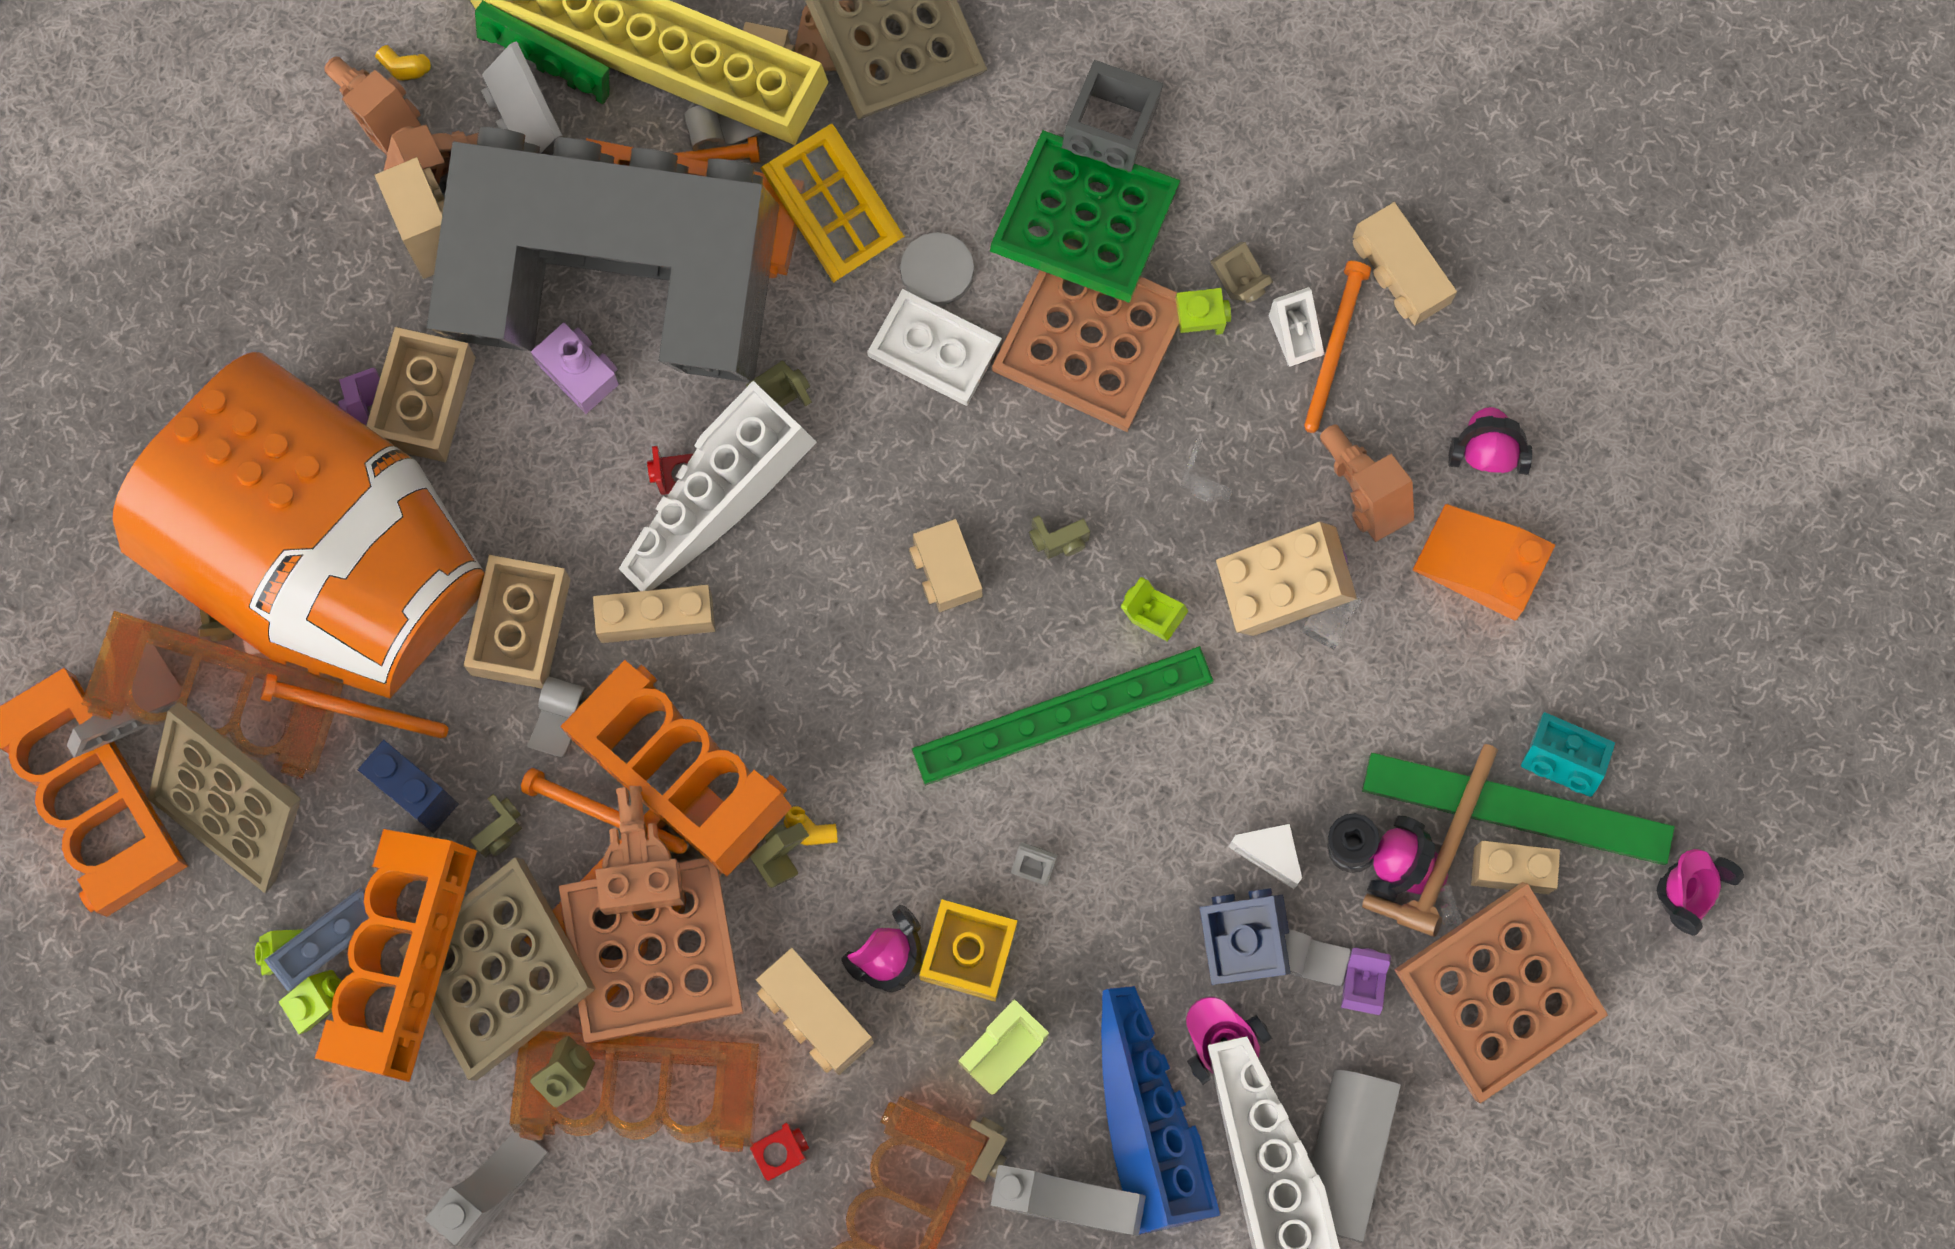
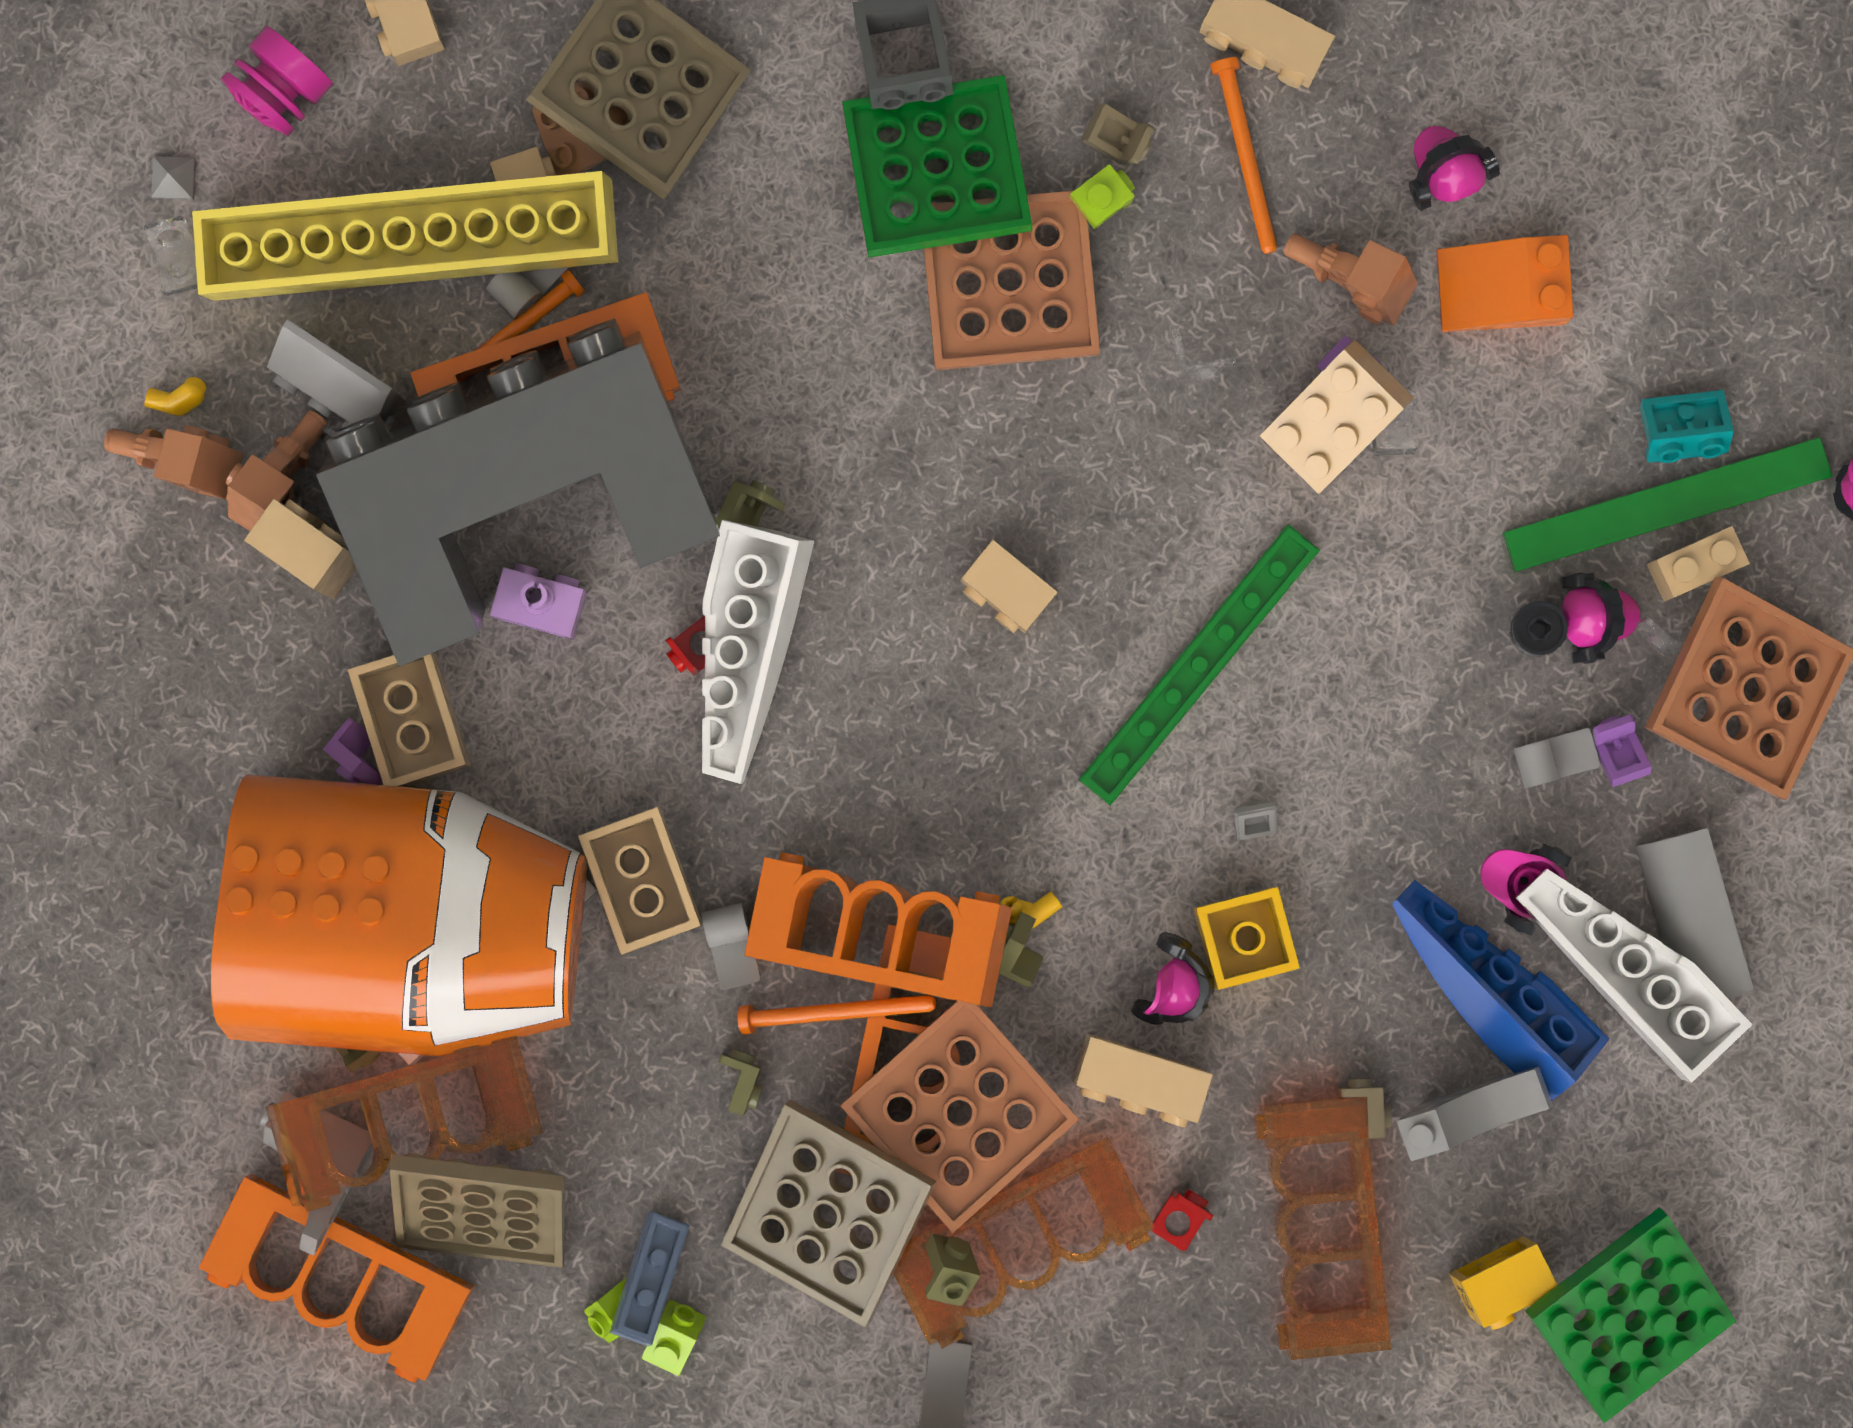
camera: 35 degrees left, 10 degrees up
orange bar [260,673,449,739] -> none
orange fence [315,829,477,1082] -> none
dark blue brick [357,740,459,834] -> none
green hinge [475,1,610,105] -> none
tan brick [593,585,715,643] -> none
nougat brick [595,786,684,915] -> none
yellow piece [760,123,904,283] -> none
white plate [867,289,1002,406] -> none
light grey tile [900,232,974,306] -> none
yellowish green panel [958,999,1049,1095] -> none
olive bracket [1028,515,1090,559] -> none
lime bracket [1121,577,1189,642] -> none
plate [1199,888,1291,985] -> none
white slope [1228,824,1302,889] -> none
white slope [1269,287,1324,367] -> none
medium nougat bar [1362,744,1498,937] -> none

